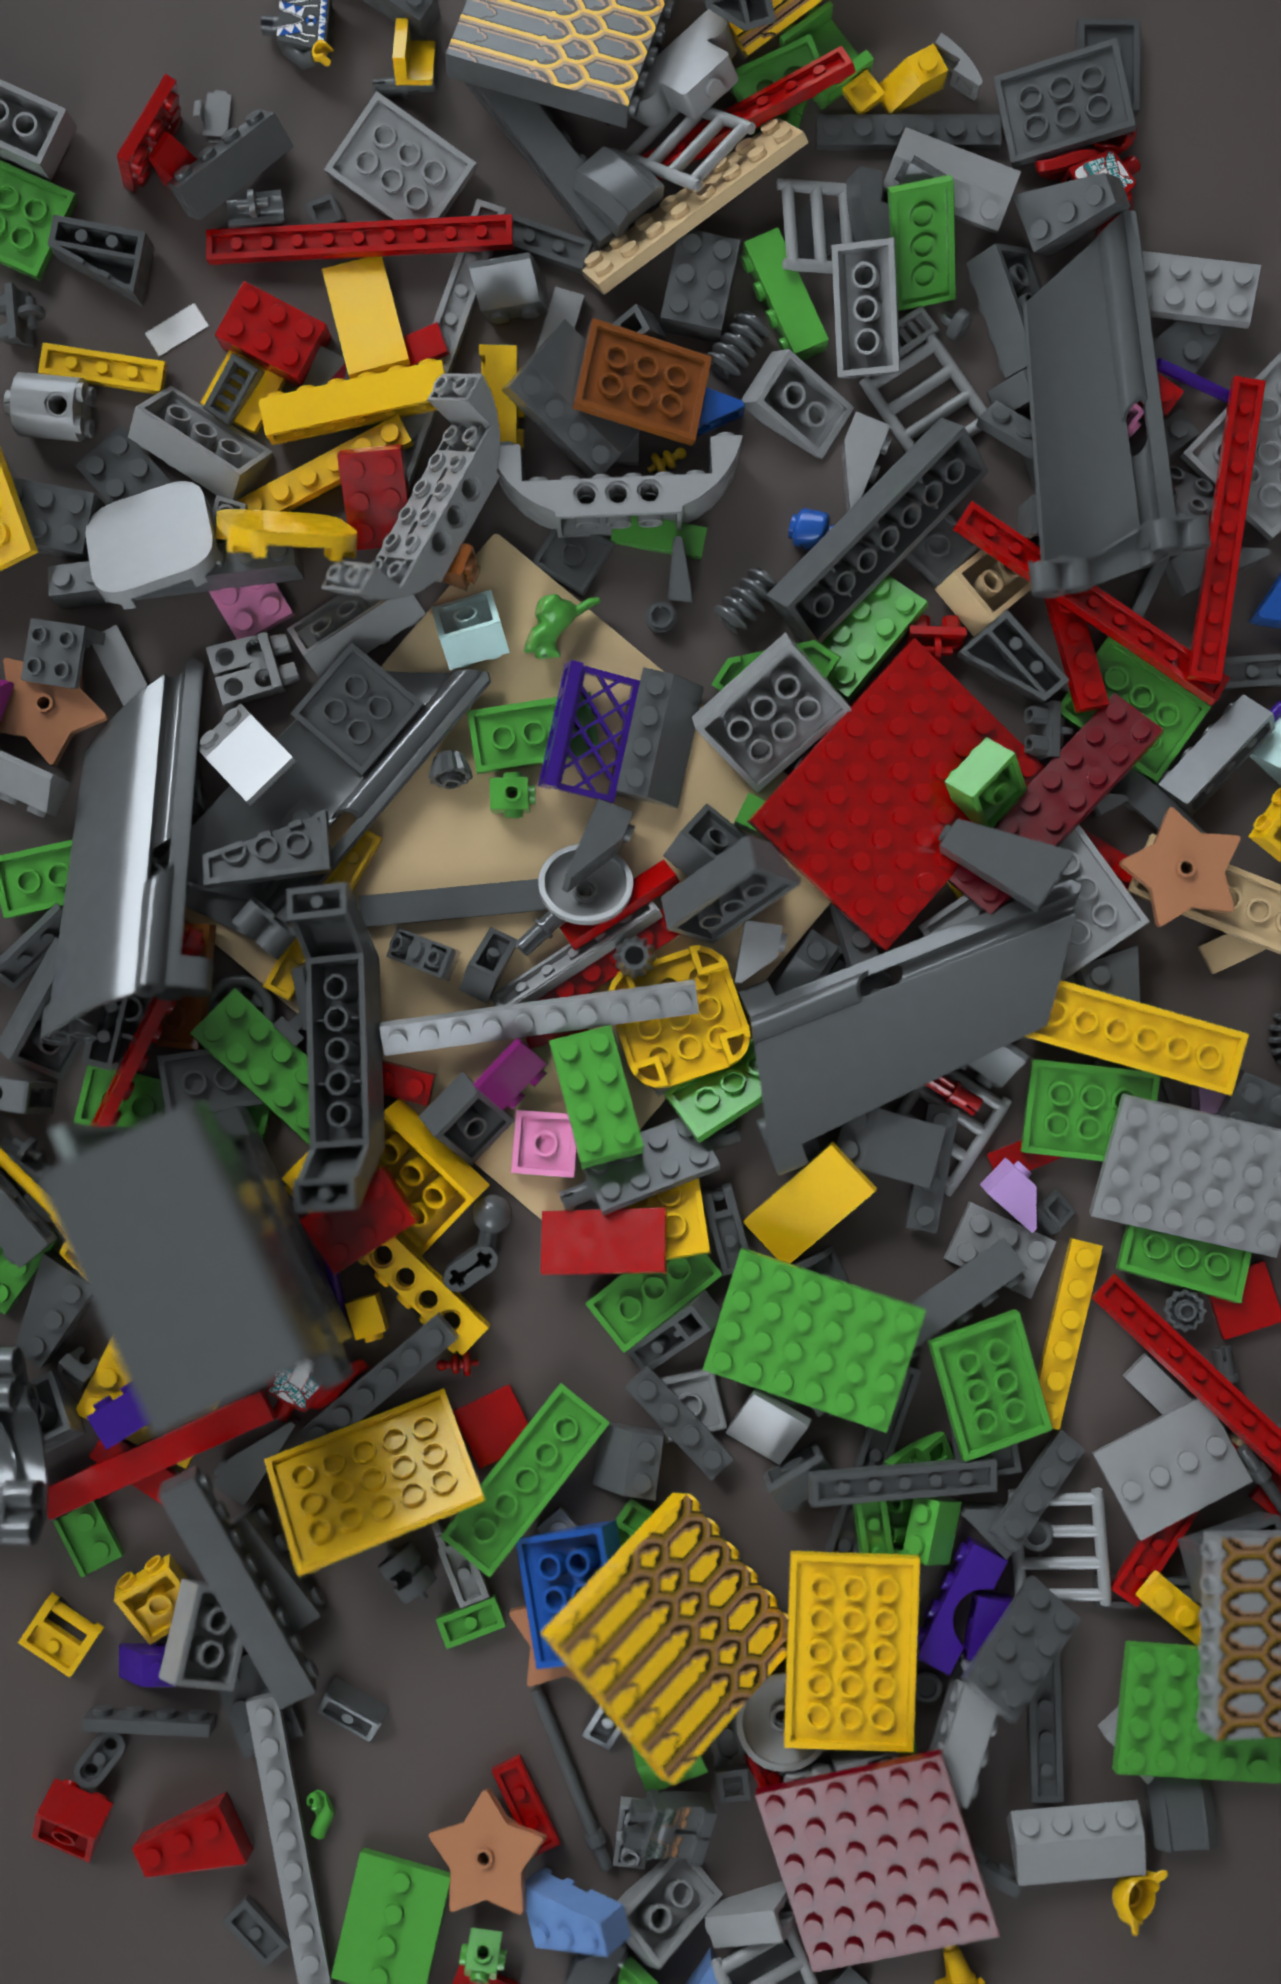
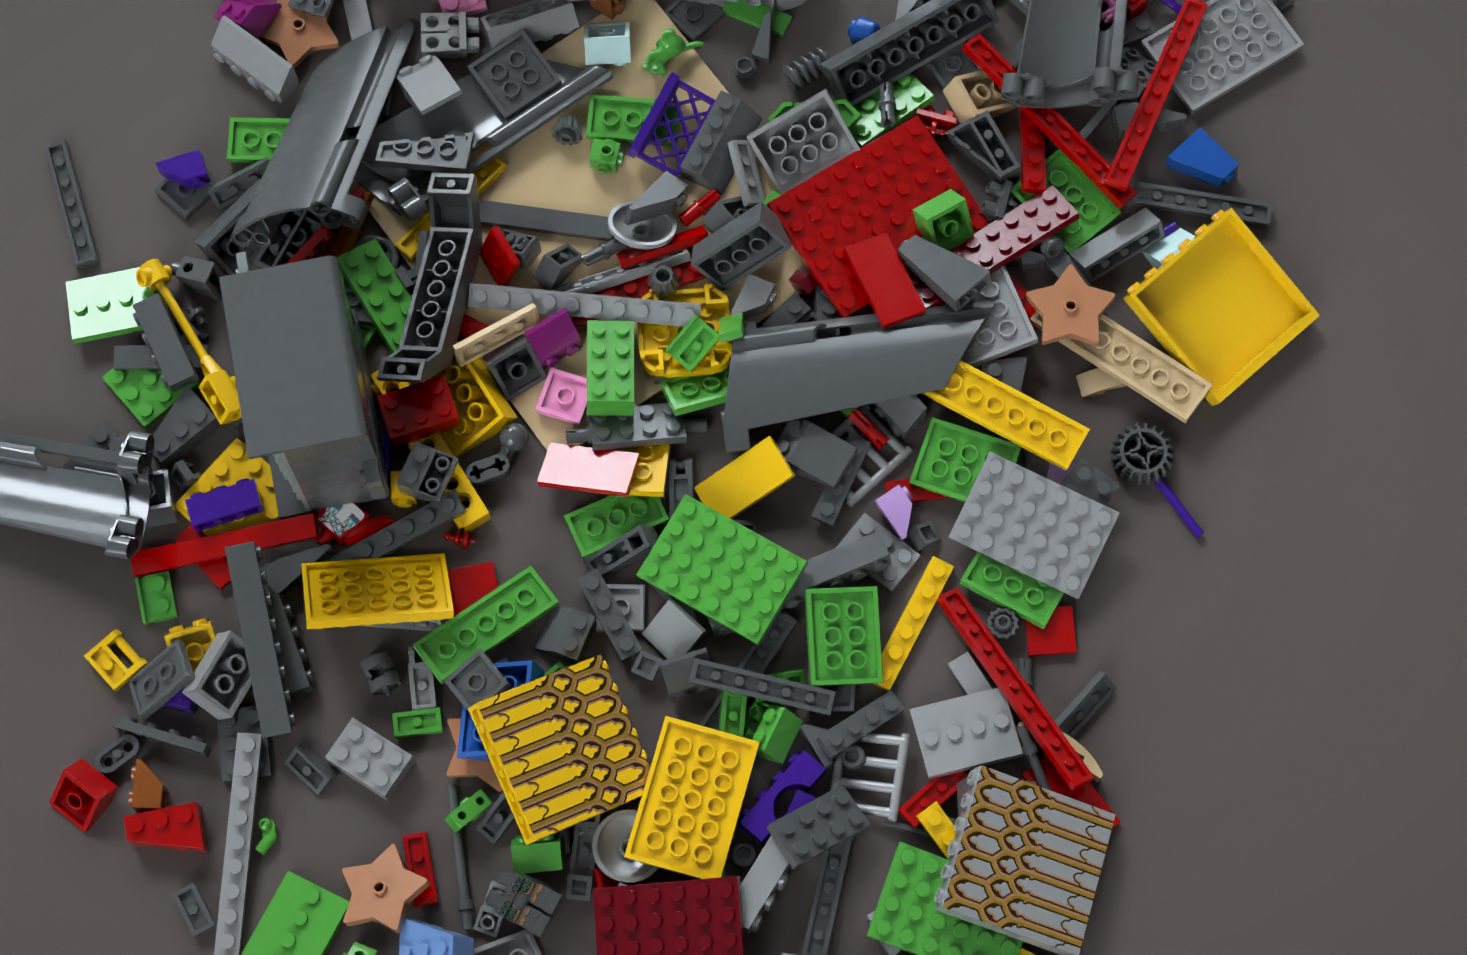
camera: 15 degrees right, 15 degrees down
none -> dark grey tile [128,639,195,720]
none -> dark orange slope [128,759,167,812]
none -> light grey brick [325,717,416,802]
none -> dark grey slope [396,441,459,502]
none -> dark grey plate [444,649,511,712]
none -> bright green piece [444,789,492,834]
none -> tan tile [453,303,541,367]
none -> red tile [480,226,521,286]
none -> dark grey tile [631,650,663,683]
none -> bright green plate [665,314,720,373]
none -> red axle [678,189,721,227]
none -> bright green tile [719,312,745,343]
none -> light grey tile [727,140,765,207]
none -> dark red piece [789,269,818,295]
none -> red tile [844,233,926,329]
none -> dark grey pin [878,83,896,128]
none -> dark grey tile [1040,235,1064,259]

